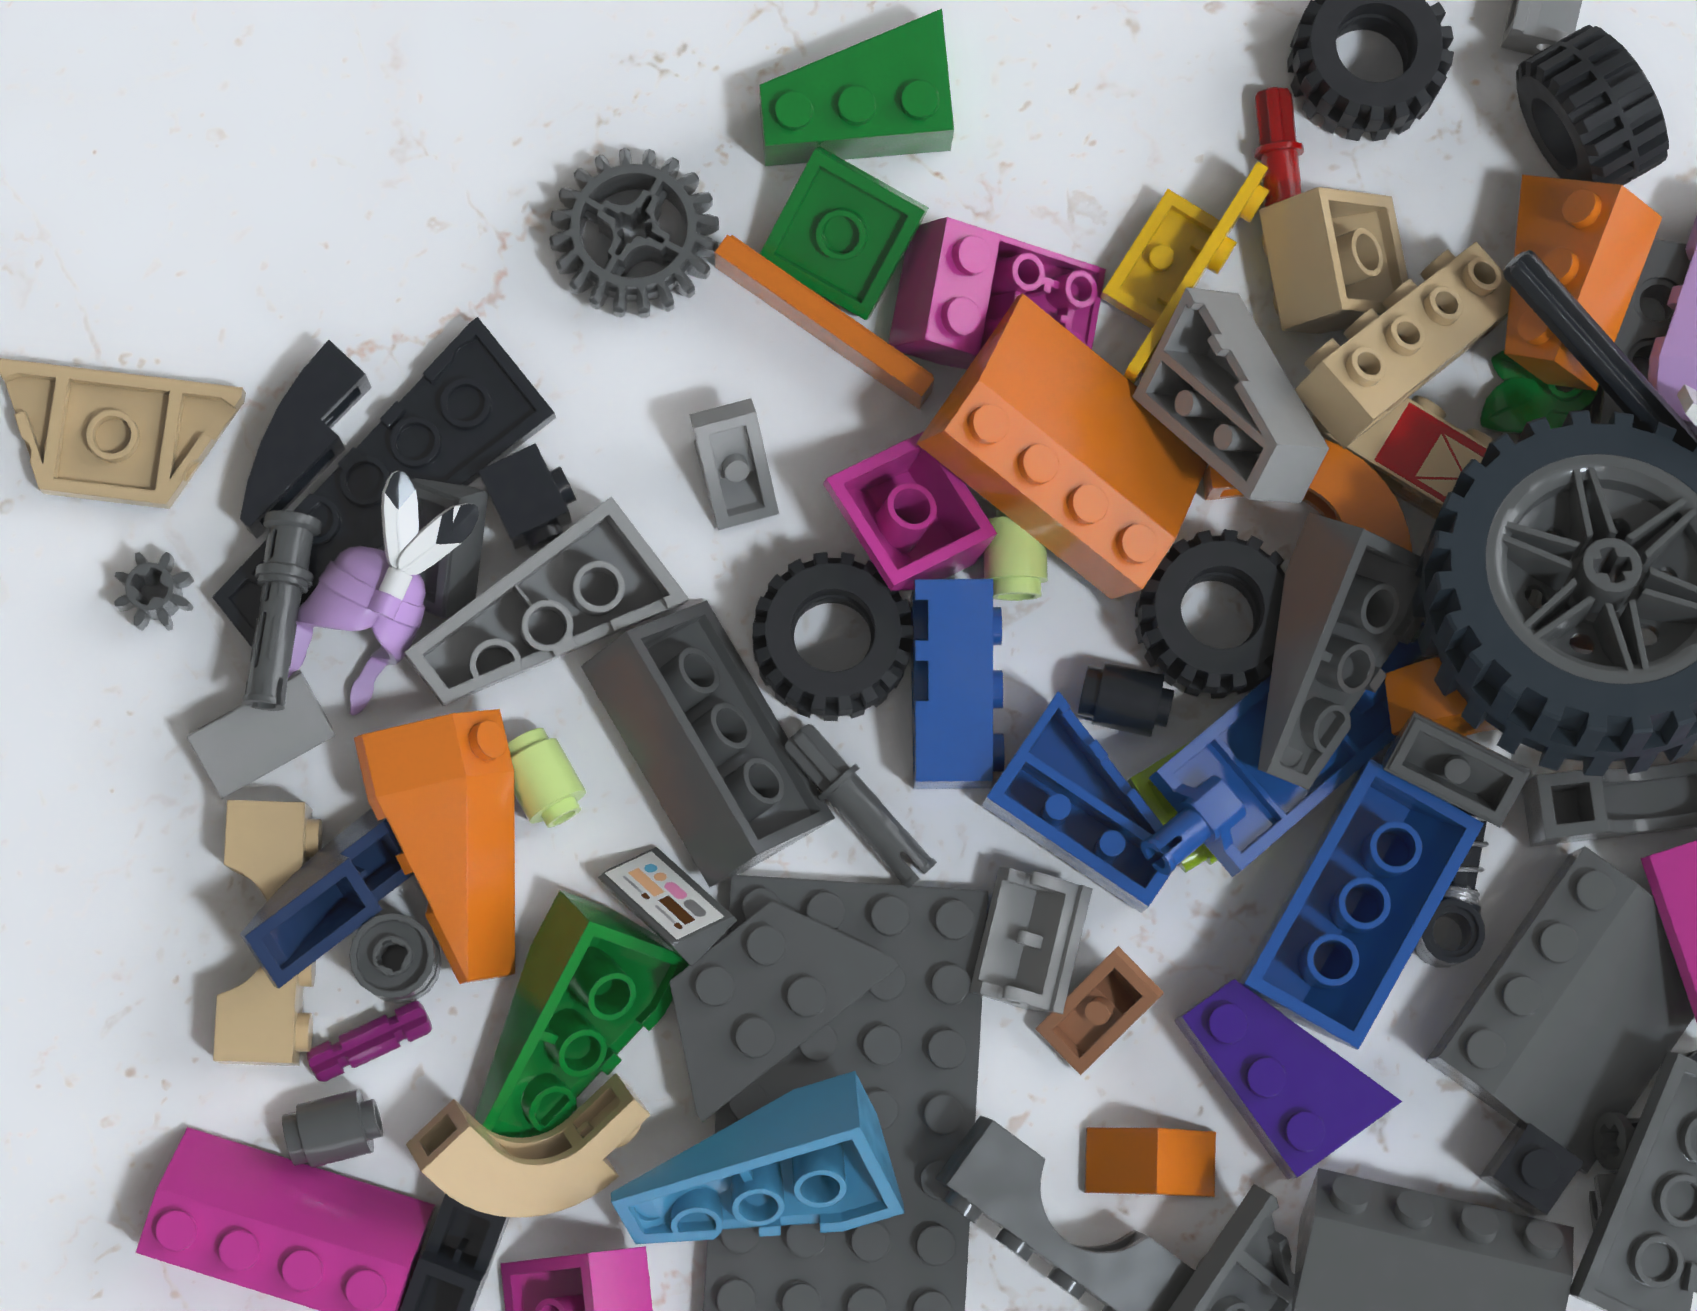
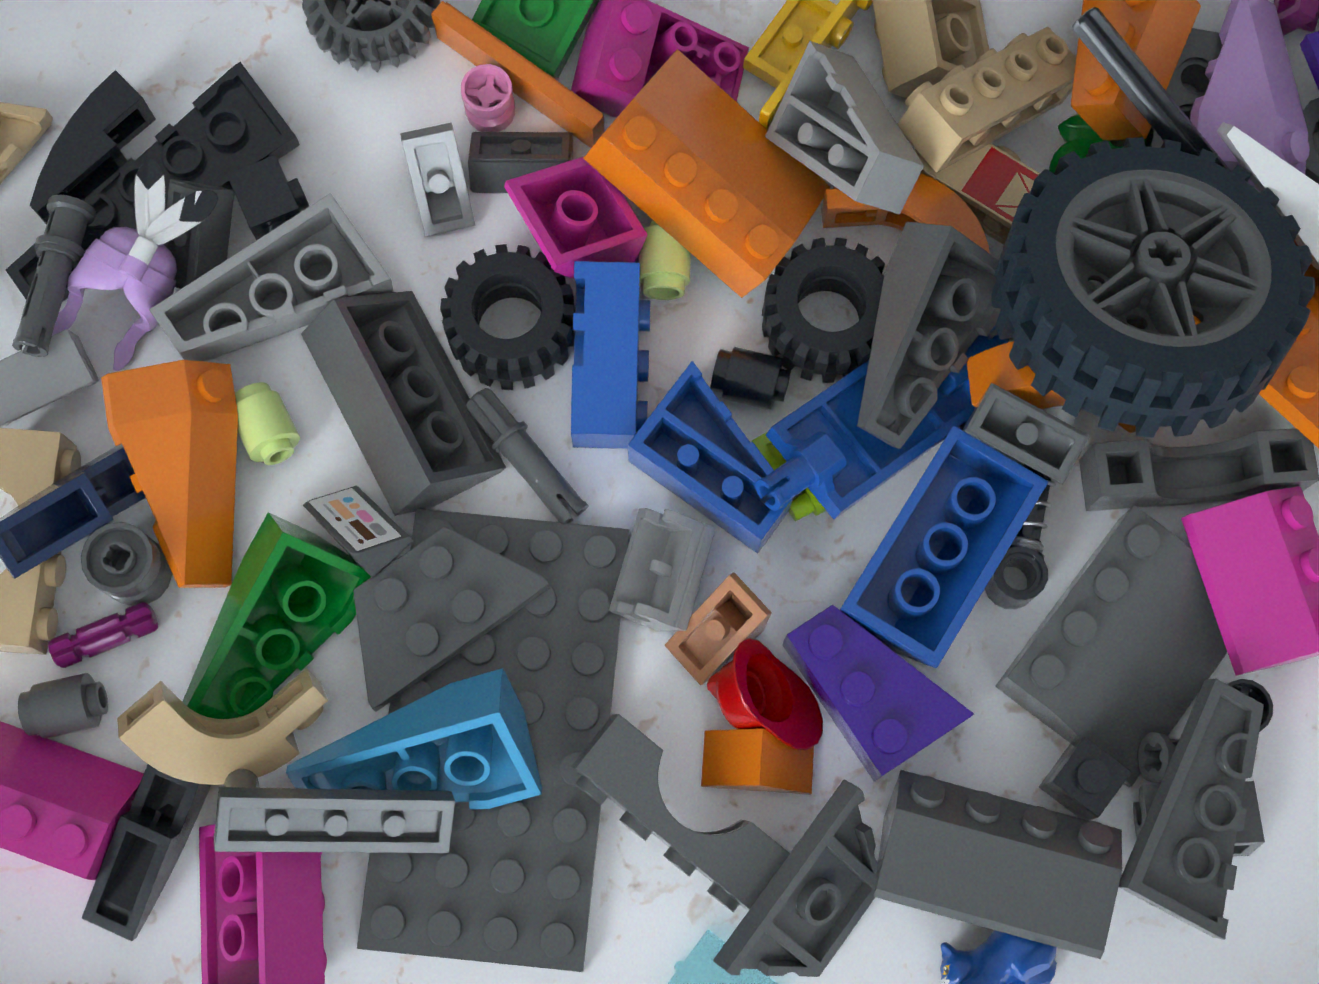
camera: 10 degrees right, 5 degrees down
none -> piece [214,769,455,853]
none -> bright pink wheel [461,64,515,132]
none -> dark grey slope [468,132,573,193]
none -> red piece [707,638,823,750]

